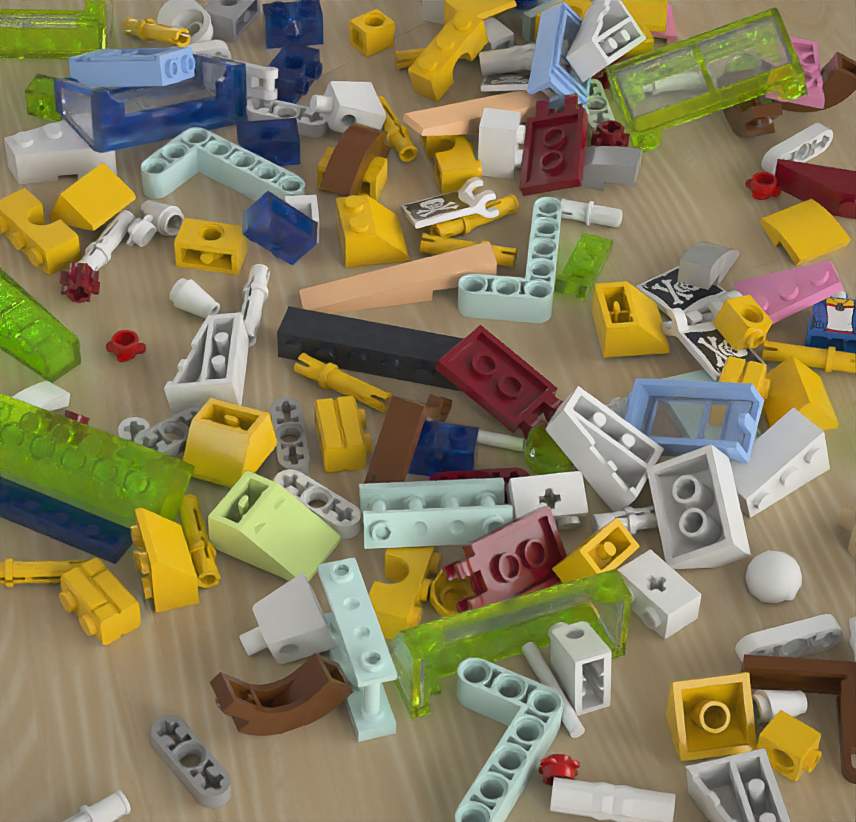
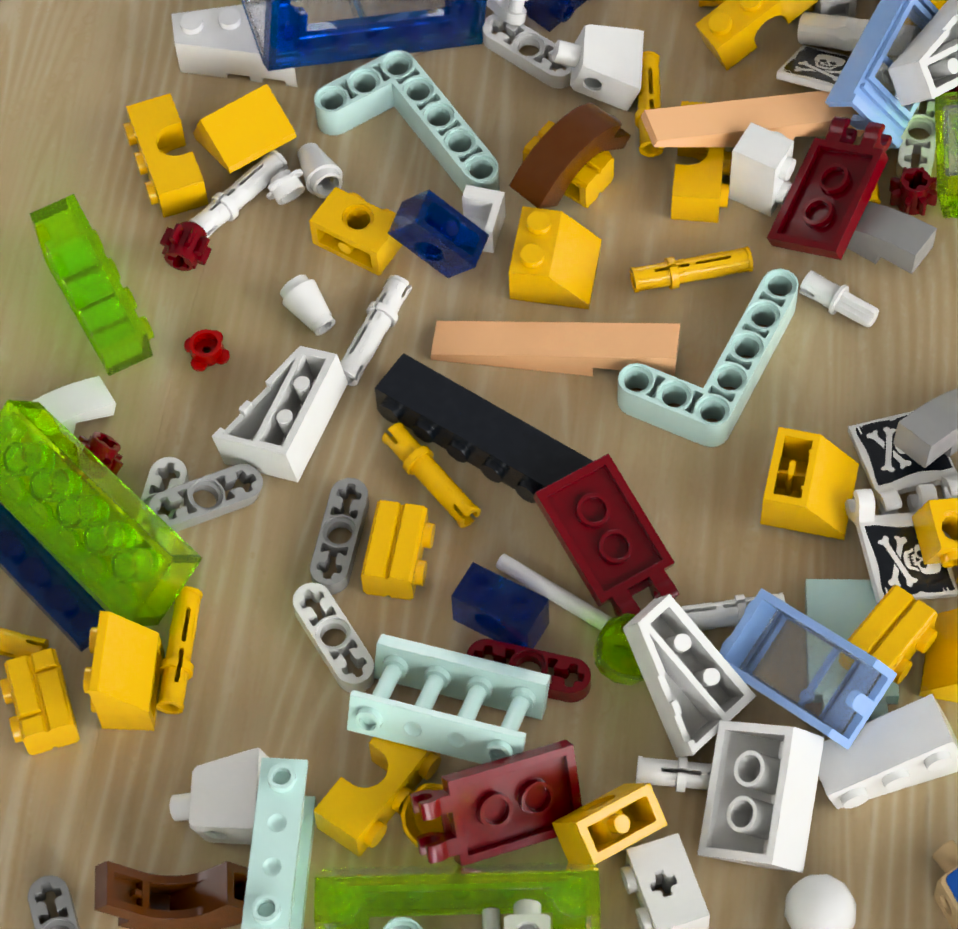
camera: 25 degrees right, 15 degrees up
yellow slope [181,398,278,488] -> none
yellowish green slope [208,470,342,582] -> none
clear blue brick [236,118,301,166] -> none
reddish brown hinge [364,394,452,484] -> none
white flag [401,177,499,229] -> none
yellow pin [420,233,518,268] -> none
white brick [506,471,588,529] -> none
clear neon green plate [554,232,613,301] -> none

